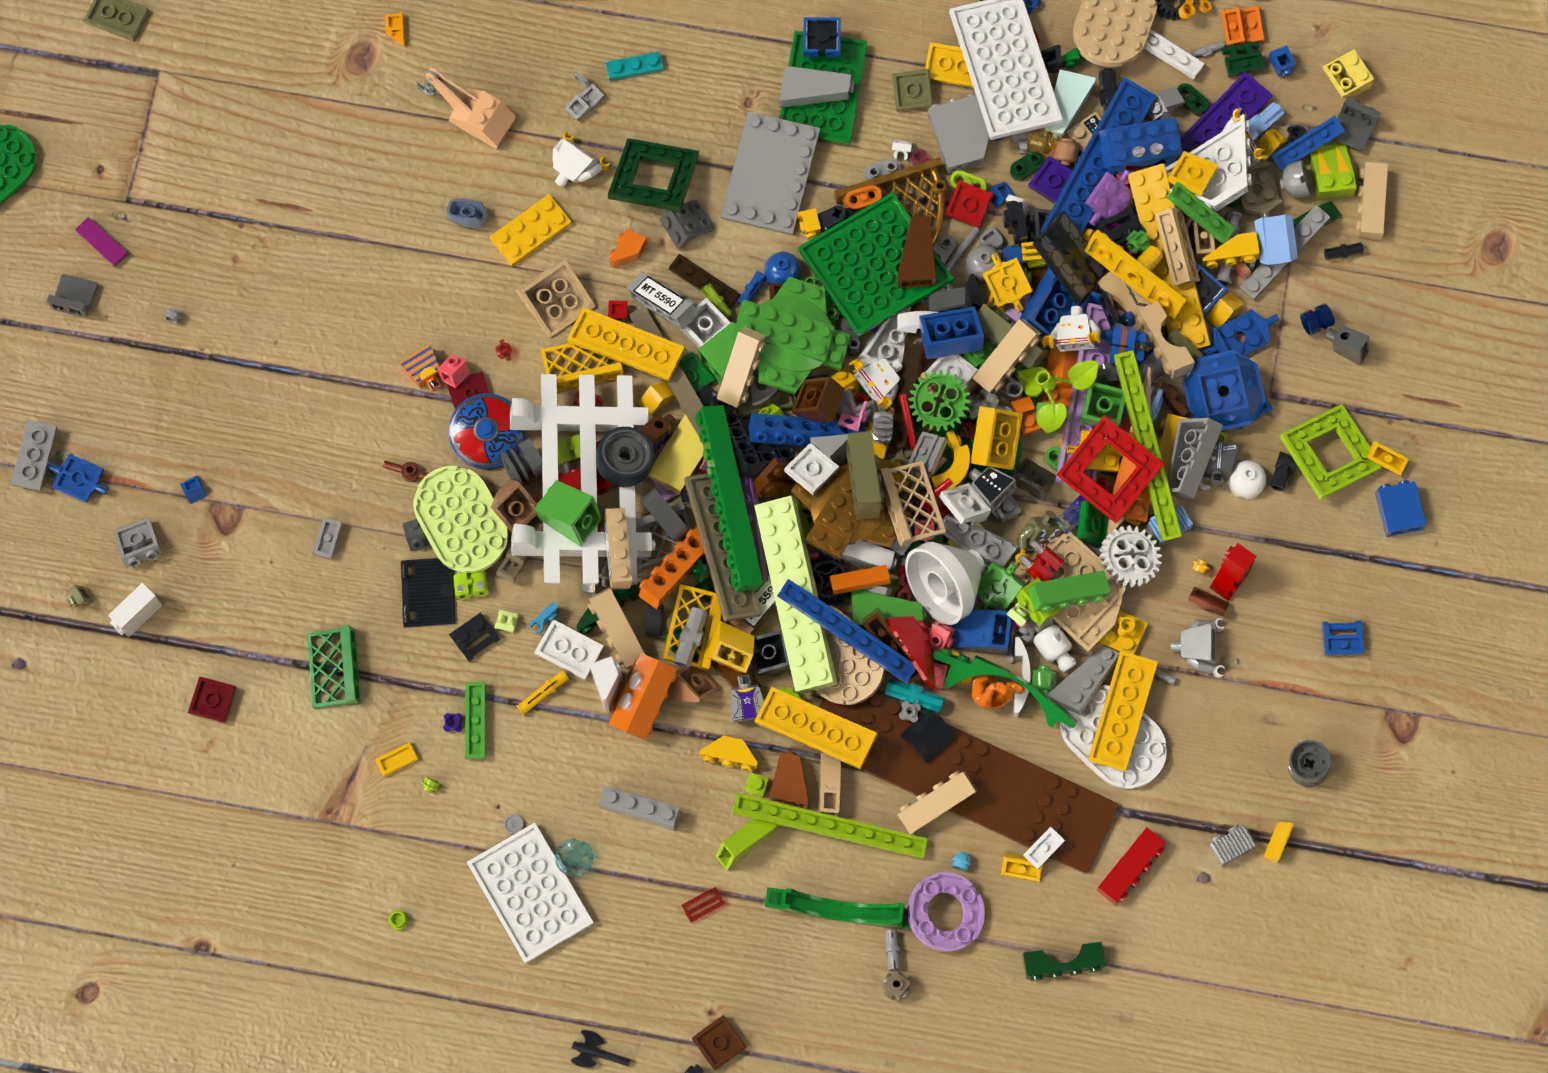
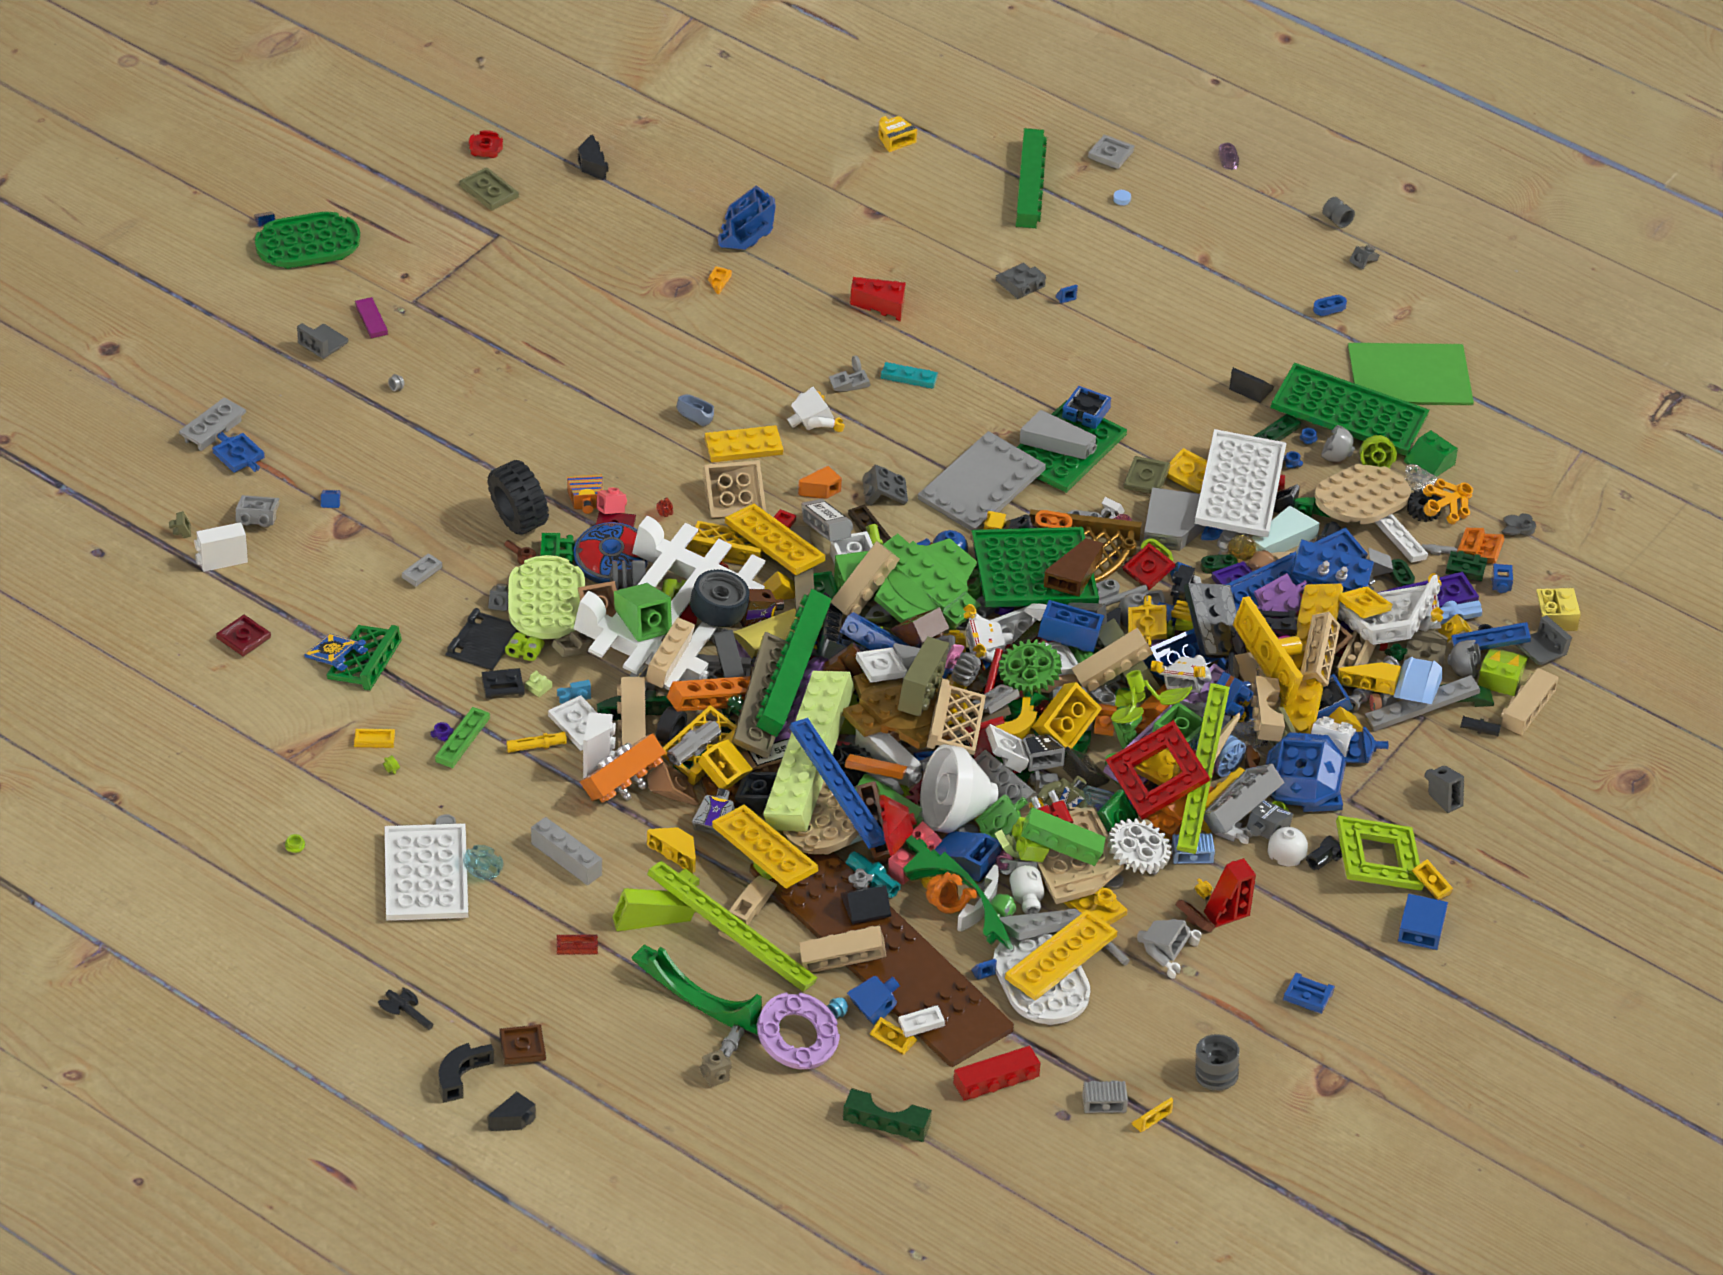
camera: 20 degrees right, 30 degrees down
light nougat slope [416,68,516,150] -> none
dark green plate [608,138,700,212] -> none
dark orange slope [769,751,809,810] -> none
bright green gear [1126,230,1150,254] -> none
bright green plate [1166,182,1235,244] -> none
clear blue wheel [1300,303,1335,336] -> none
none -> flag [304,633,368,671]
none -> black tyre [487,460,549,535]
none -> green plate [540,533,575,564]
none -> blue torso [847,976,900,1026]
none -> blue slope [972,958,997,980]
none -> white bracket [1311,716,1356,757]

